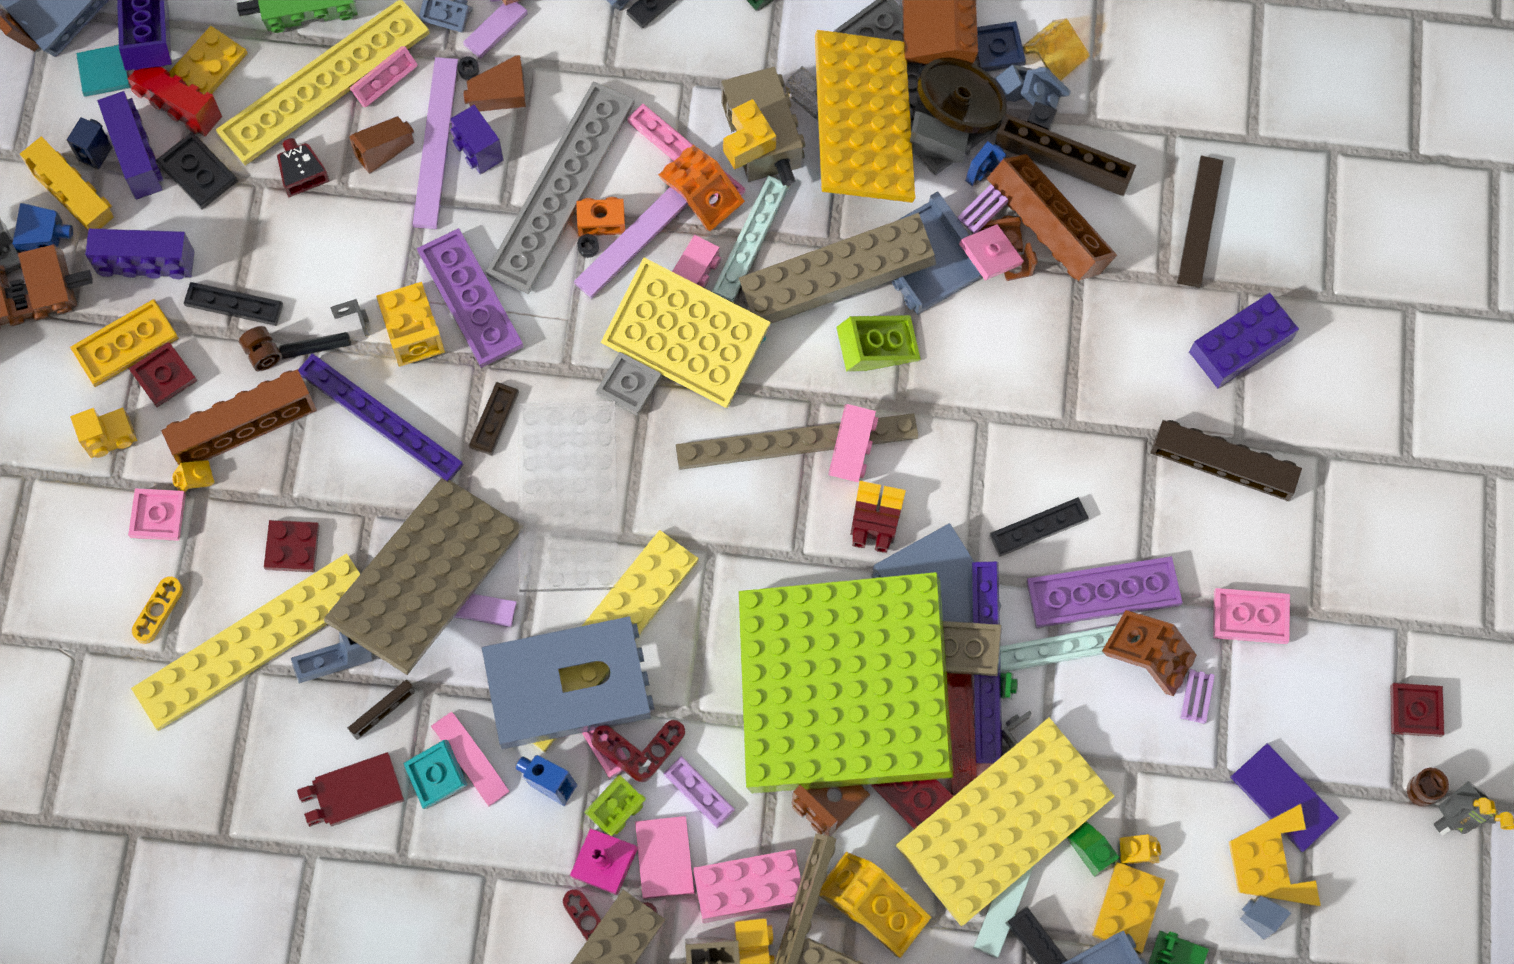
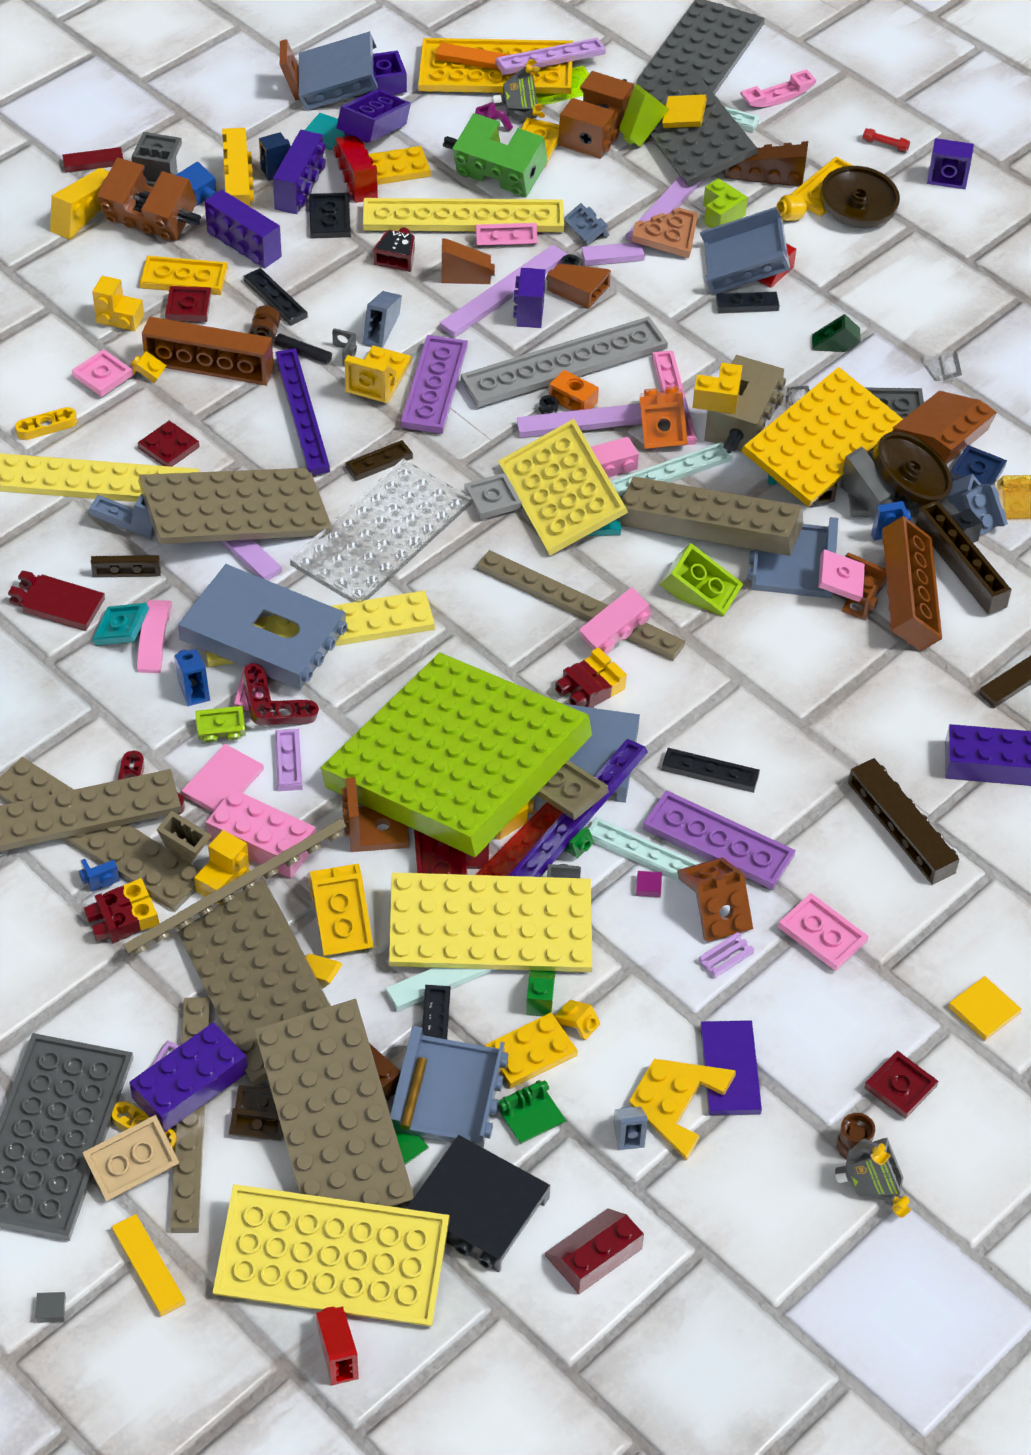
camera: 40 degrees right, 20 degrees down
dark pink tile [570,828,638,895] -> none
lavender tile [958,184,1008,234] -> none
none -> sand blue slope [362,291,402,348]
none -> magenta tile [636,871,662,897]
none -> yellow tile [948,976,1021,1041]

